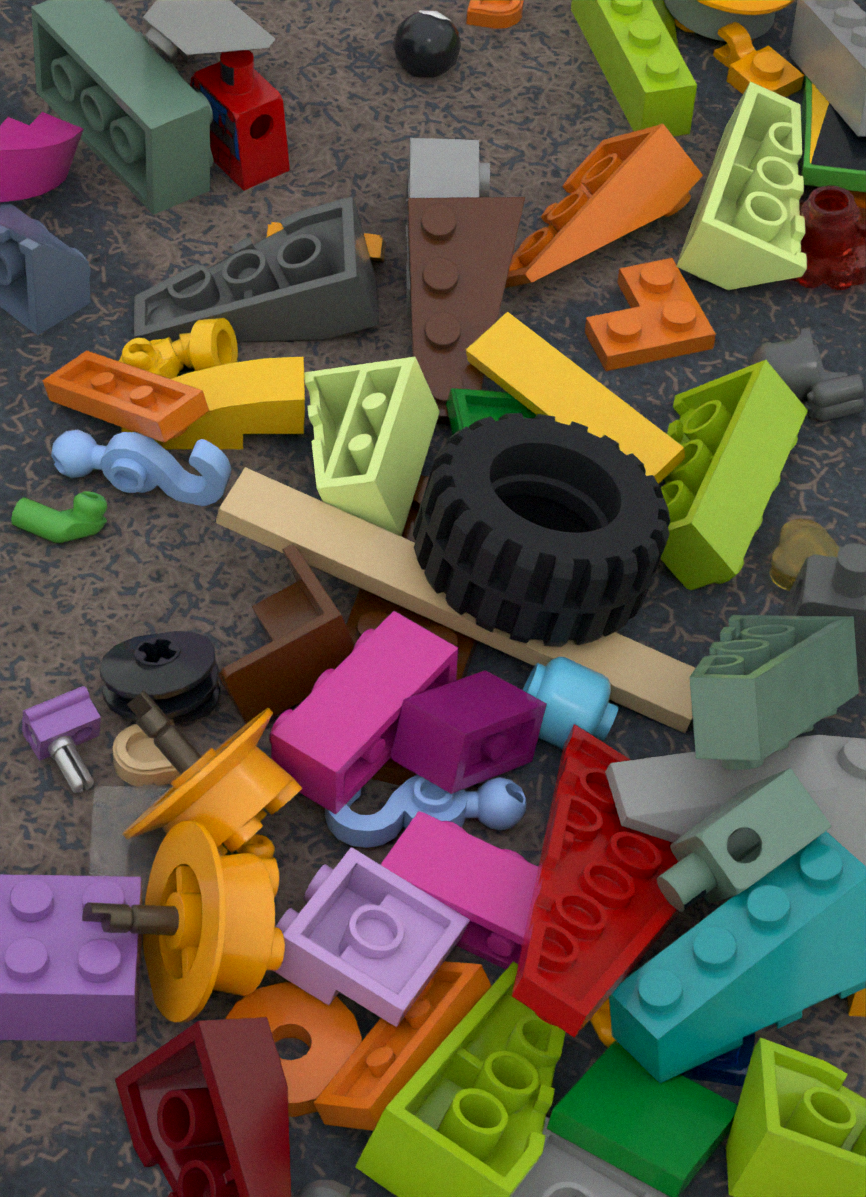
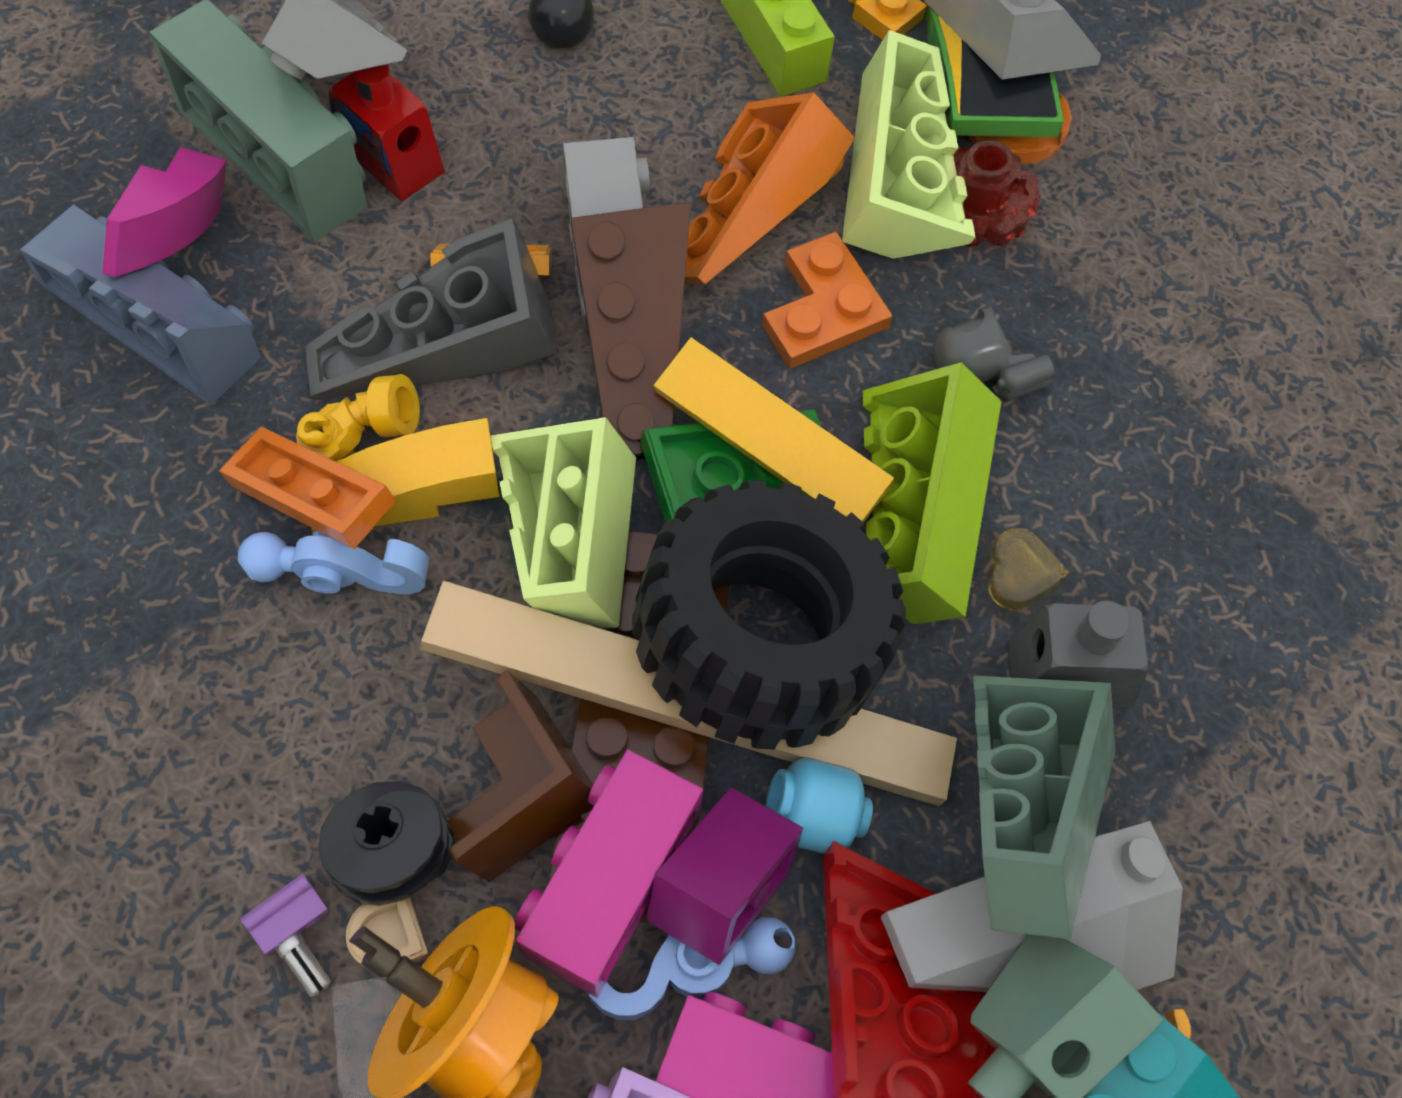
camera: 10 degrees left, 15 degrees up
bright green arm [11,491,108,544] -> none

